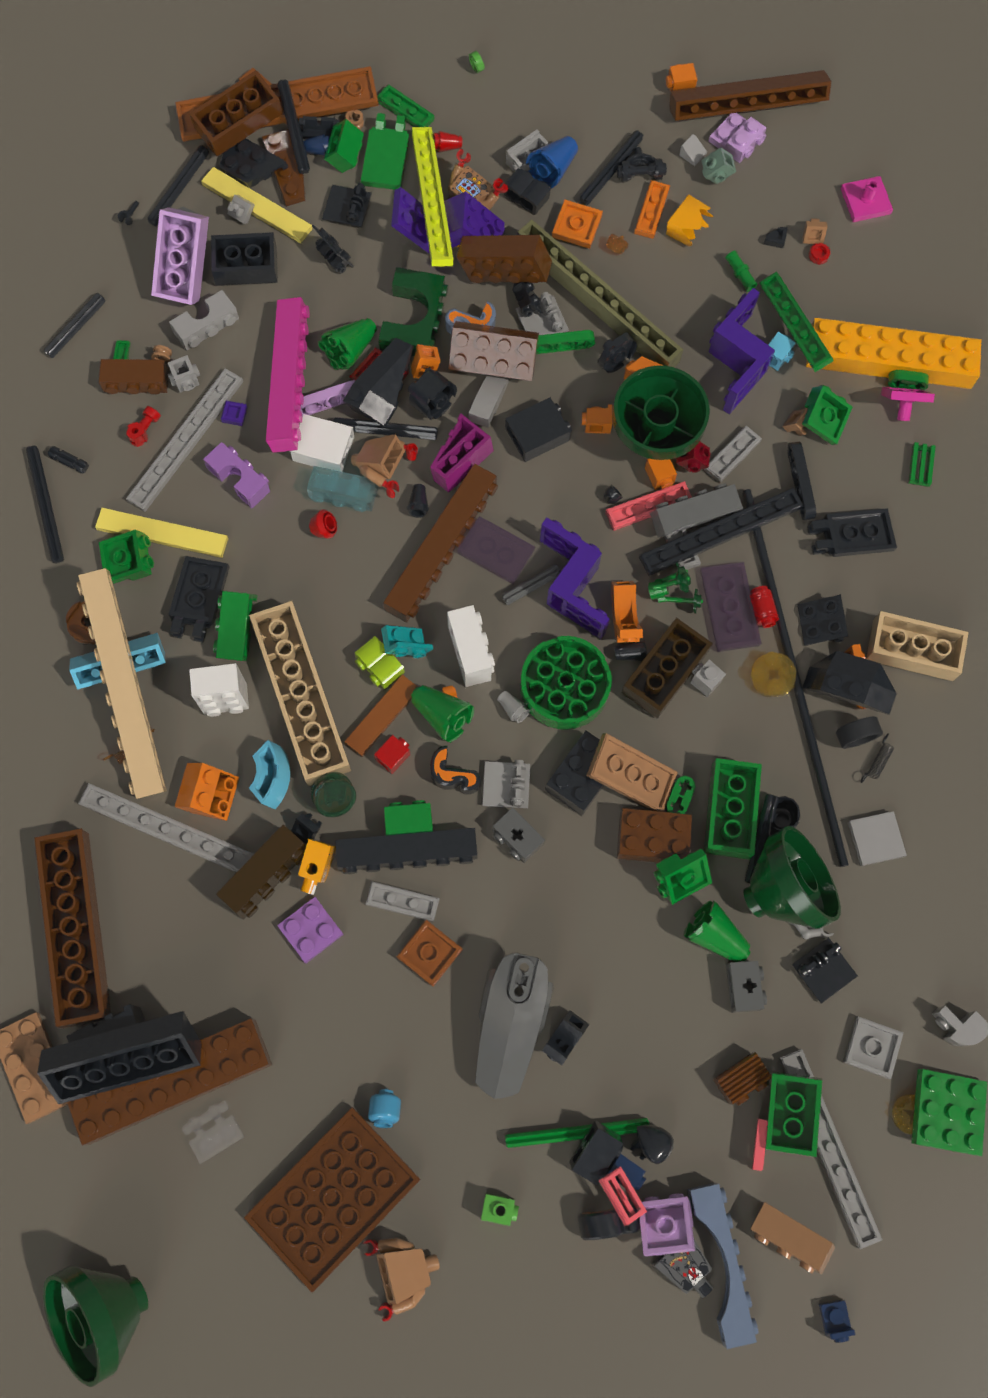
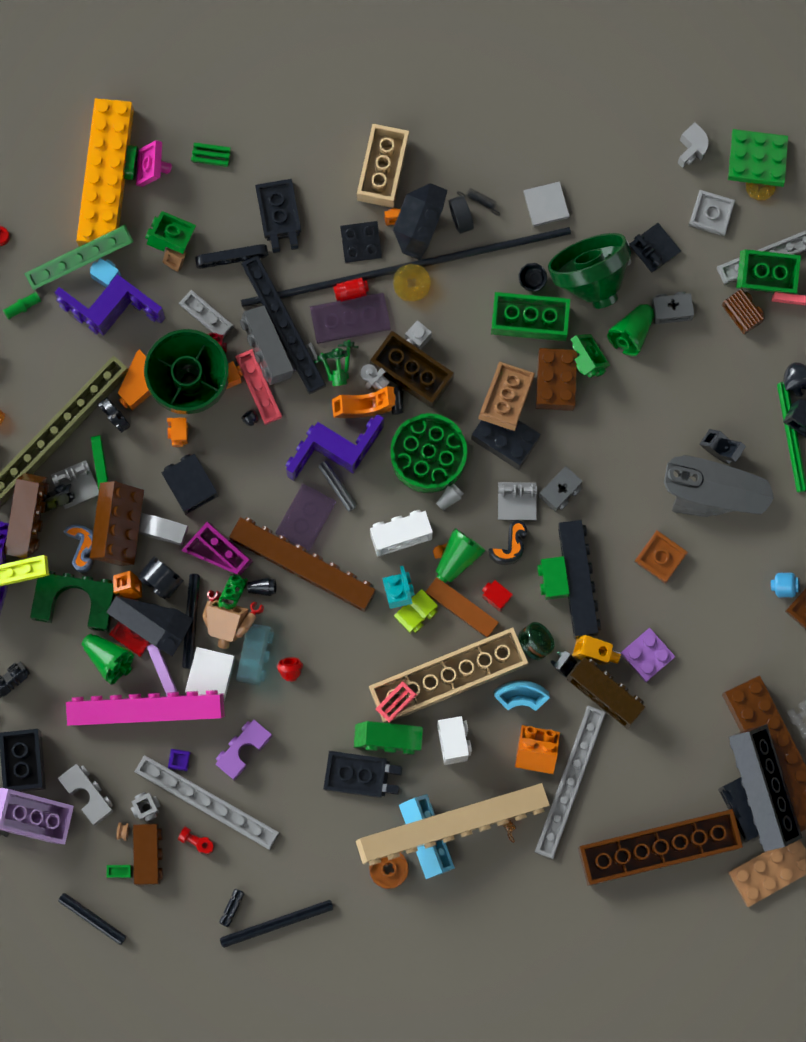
camera: 90 degrees left, 5 degrees up
light yellow tile [95,508,228,558] -> none
green plate [99,529,154,584] -> none
light grey tile [366,881,440,922] -> none
green beam [665,776,696,814] -> none
black axle [745,794,779,883] -> none
none -> green piece [218,574,248,609]
none -> light grey hips [360,364,390,391]
none -> coral tile [375,681,417,723]

